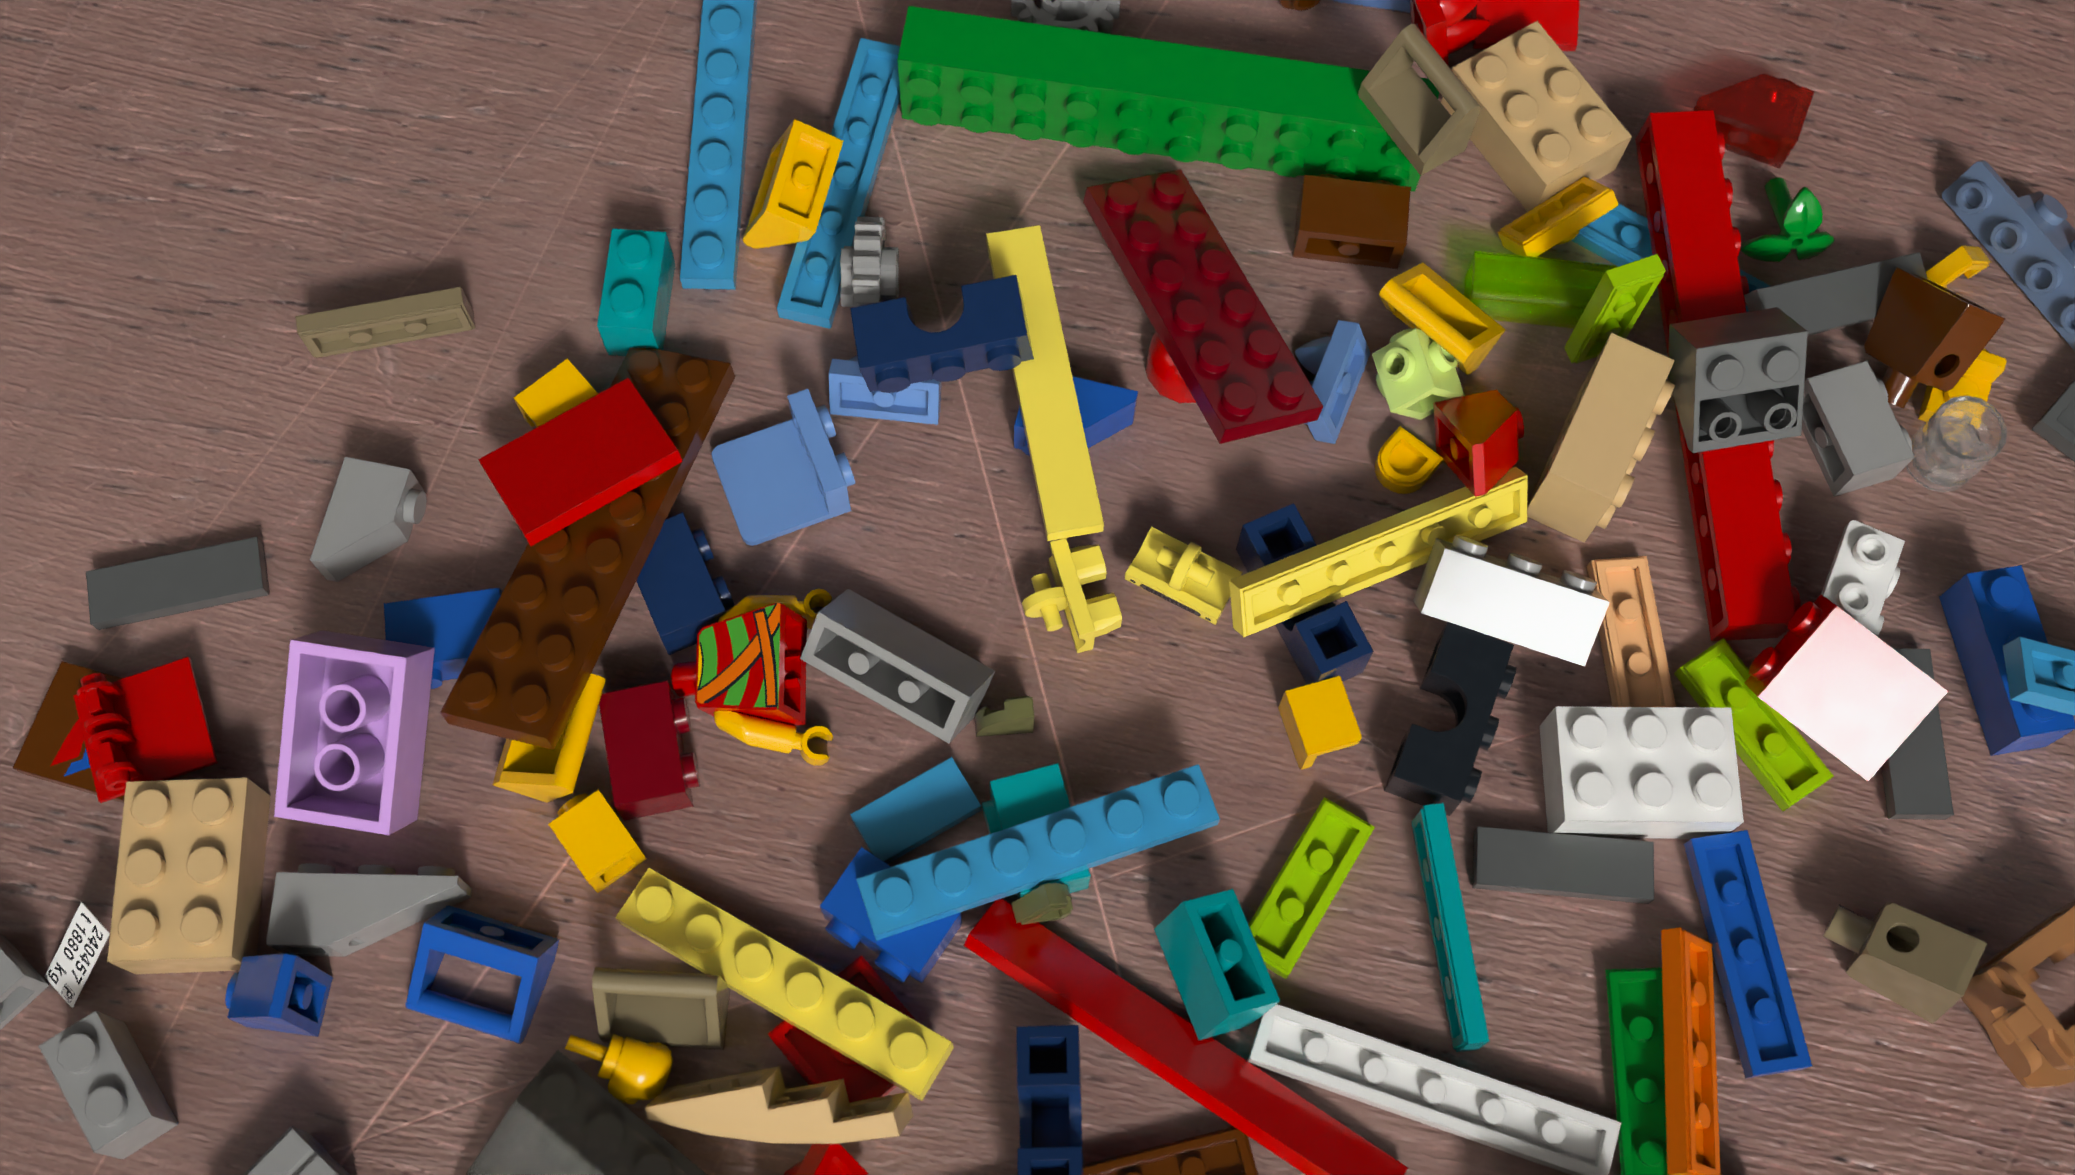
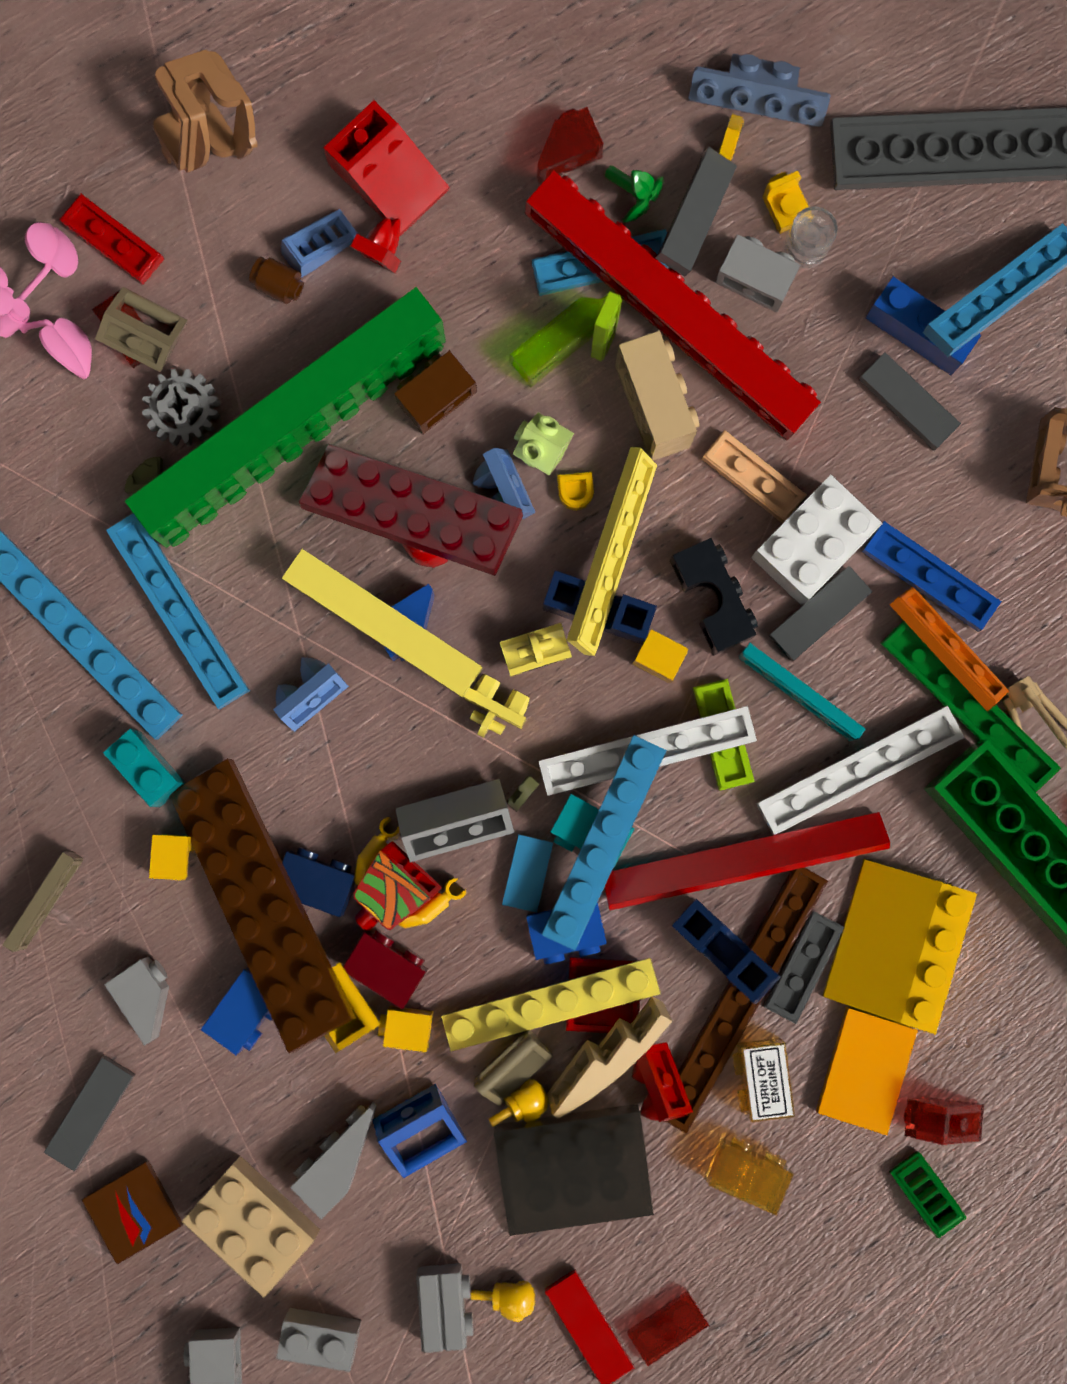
camera: 45 degrees left, 15 degrees up
white sticker [45,902,110,1008] -> none
red hinge [73,656,218,803] -> none
blue slope [226,954,333,1037] -> none
lavender brick [274,631,435,835] -> none
red tile [478,378,683,546] -> none
medium blue bracket [711,389,855,546] -> none
yellow tile [742,119,843,249] -> none
light grey gear [840,217,899,308] -> none
dark blue arch [850,275,1034,393] -> none
olive tile [1011,883,1073,925] -> none
teal brick [1154,889,1280,1040] -> none
dark tan tile [1358,24,1481,176] -> none
yellow tile [1379,262,1506,375] -> none
brick [1413,535,1610,666] -> none
red slope [1433,389,1524,497] -> none
tan brick [1441,21,1632,212] -> none
yellow plate [1497,177,1619,262] -> none
dark grey slope [1668,307,1808,453] -> none
lime tile [1674,638,1834,812] -> none
brick [1744,594,1948,781] -> none
white bracket [1821,520,1905,637] -> none
dark tan torso [1823,902,1987,1024] -> none
reddish brown torso [1864,267,2005,408] -> none
none -> white plate [539,706,757,796]

